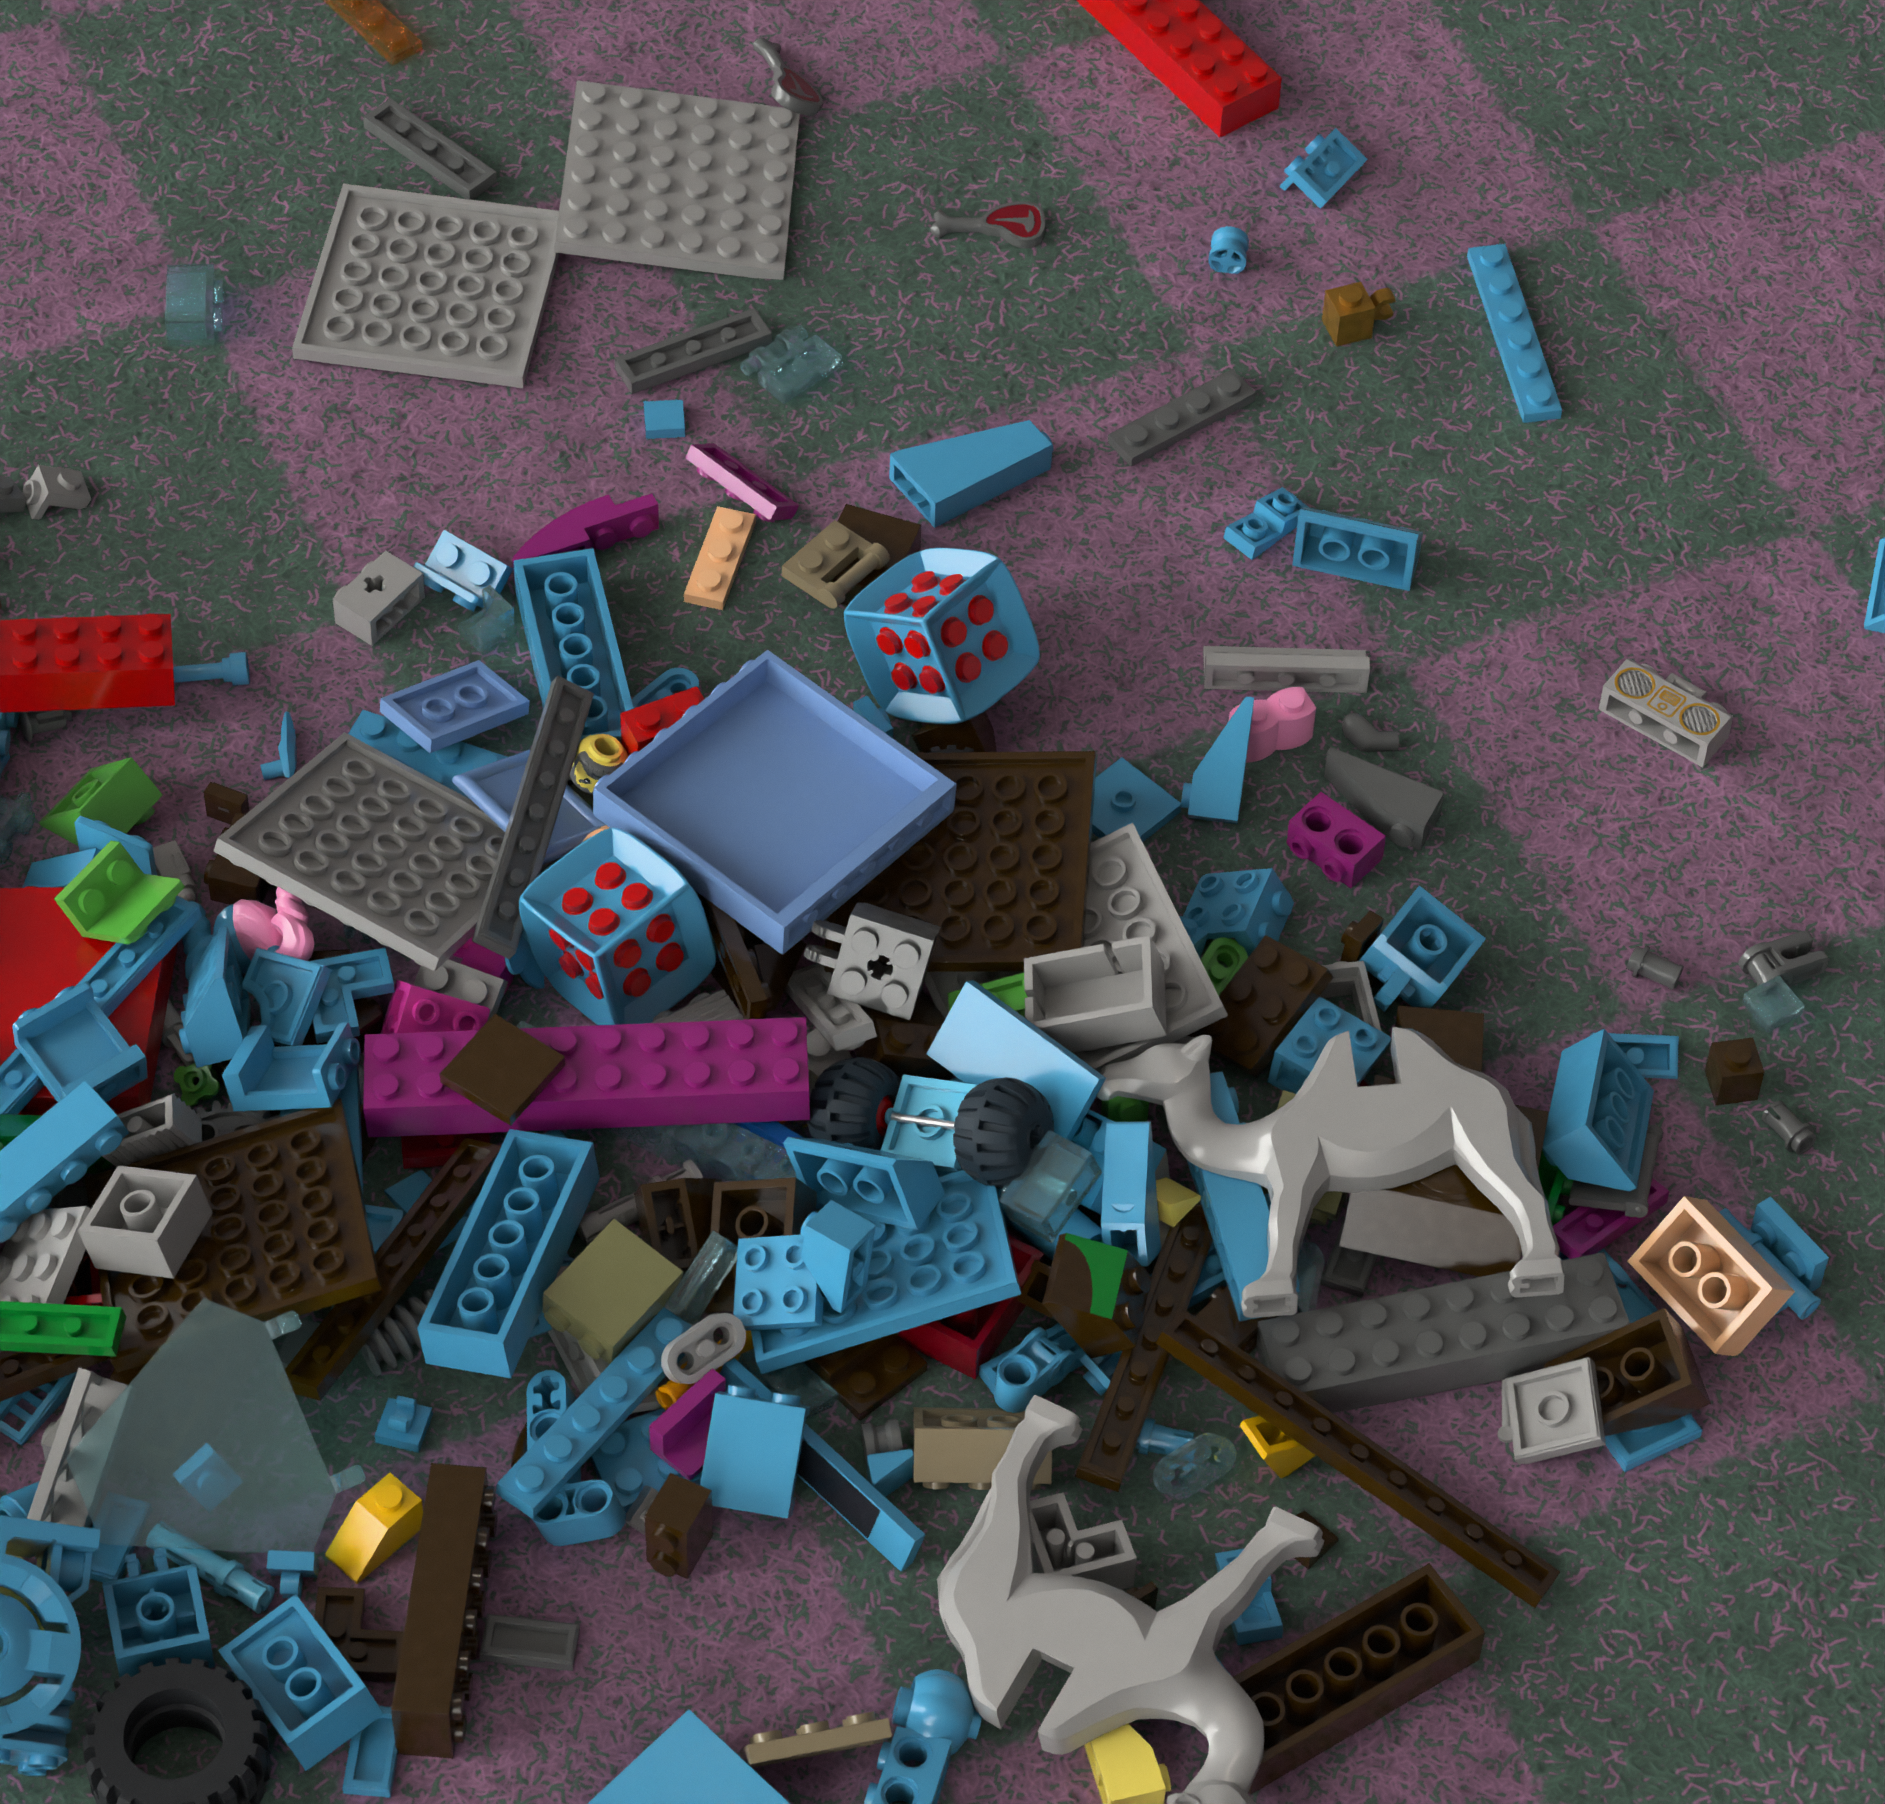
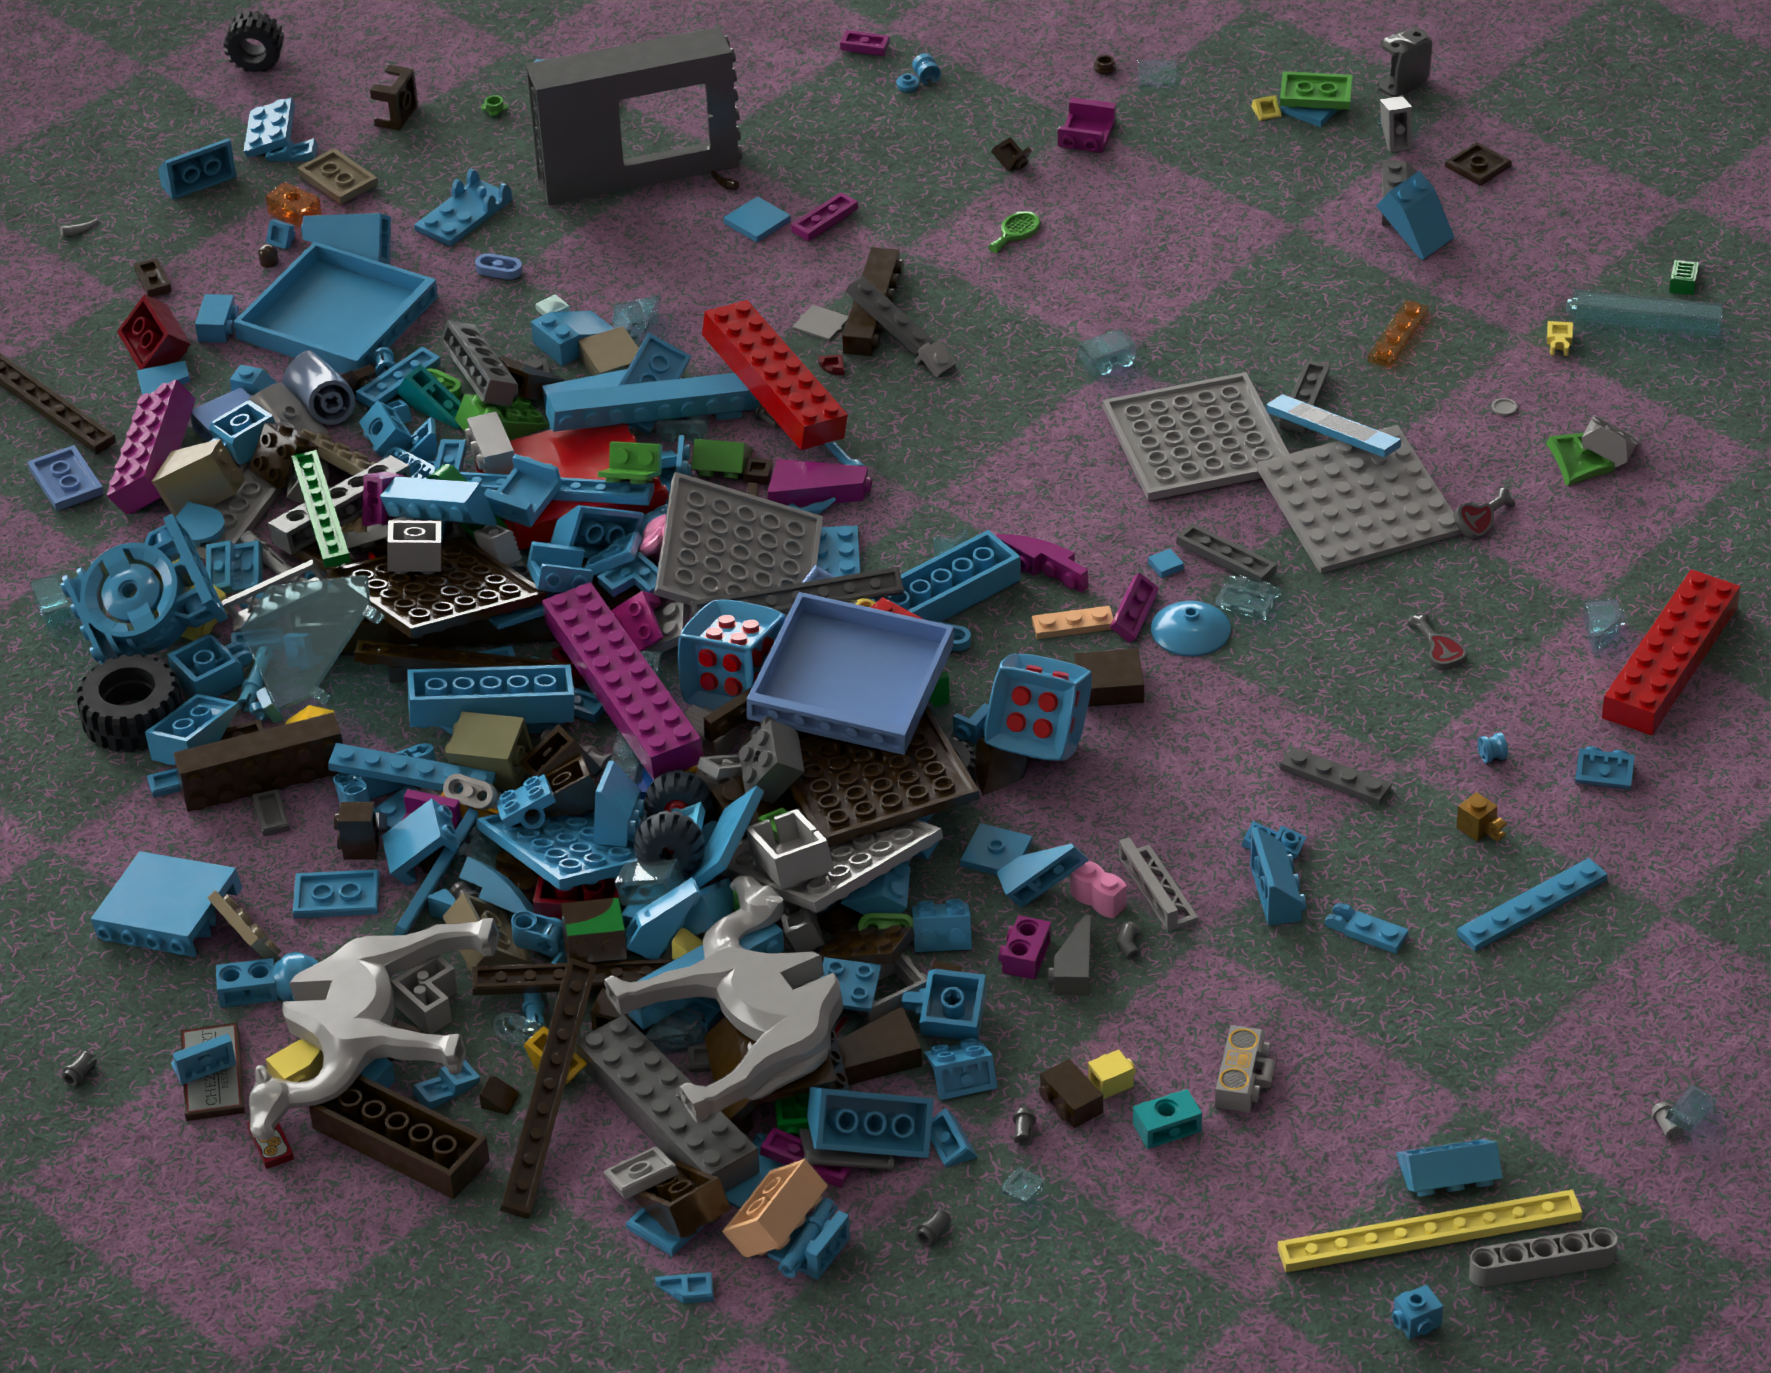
camera: 70 degrees right, 10 degrees down
light grey brick [333,551,425,646] -> none
dark azure tile [375,1395,433,1453] -> none
medium blue plate [380,660,530,753] -> none
bracket [413,530,514,612] -> none
dark brown tile [439,1014,566,1126] -> none
clear light blue tile [664,1231,738,1325] -> none
dark tan plate [782,520,890,609] -> none
dark azure slope [800,1200,876,1313] -> none
dark azure slope [889,420,1053,528] -> none
dark brown brick [1705,1037,1765,1105] -> none
dark grey piece [1738,930,1829,999] -> none
none -> dark azure tile [292,869,380,919]
none -> dark azure slope [459,857,534,913]
none -> dark azure tile [655,1272,714,1304]
none -> dark brown plate [743,458,773,484]
none -> magenta slope [768,459,872,507]
none -> dark azure bracket [924,1039,998,1100]
none -> dark brown brick [1039,1059,1103,1128]
none -> light yellow brick [1088,1050,1136,1099]
none -> teal brick [1133,1089,1202,1149]
none -> dark azure dish [1151,600,1231,657]
none -> dark azure tile [1266,394,1401,458]
none -> dark azure hinge [1324,902,1408,954]
none -> clear light blue slope [1583,598,1625,654]

